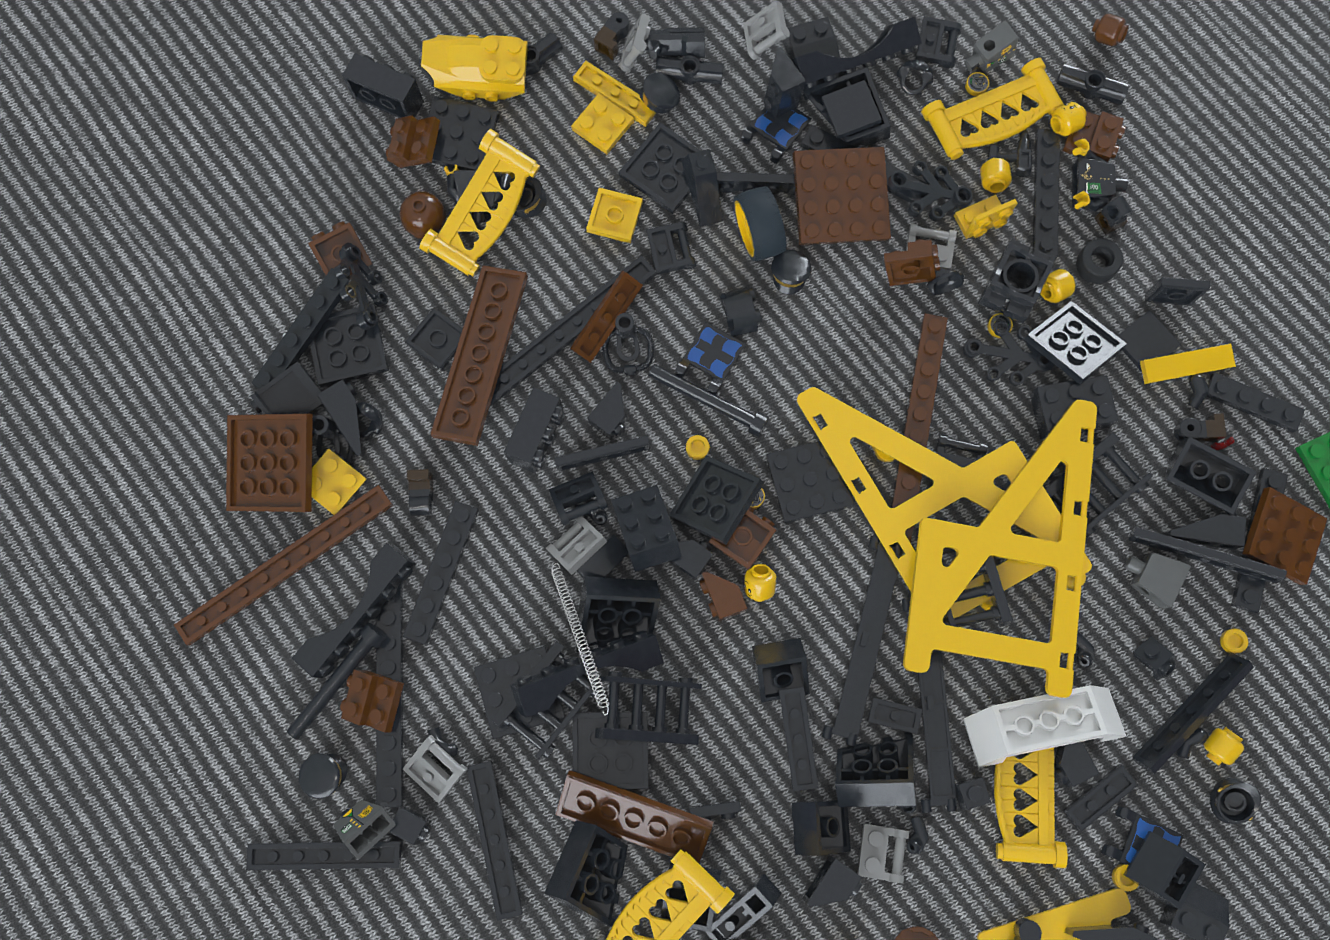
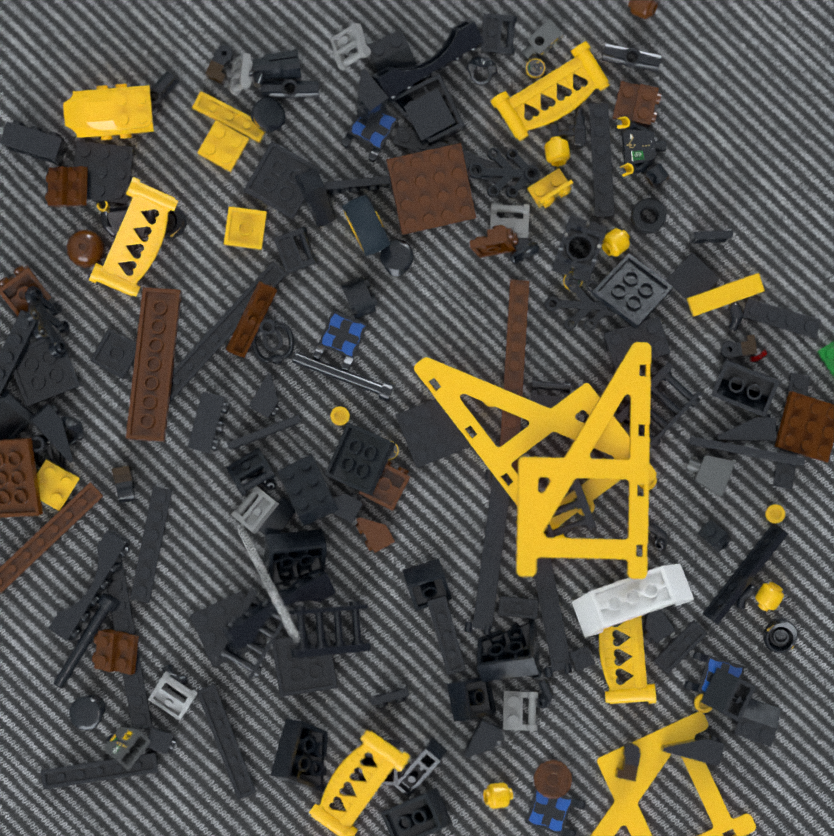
camera: 10 degrees left, 10 degrees up
reddish brown tile [555,770,714,863] -> none
yellow head [744,564,776,602] -> none
yellow head [1050,102,1087,136] -> none

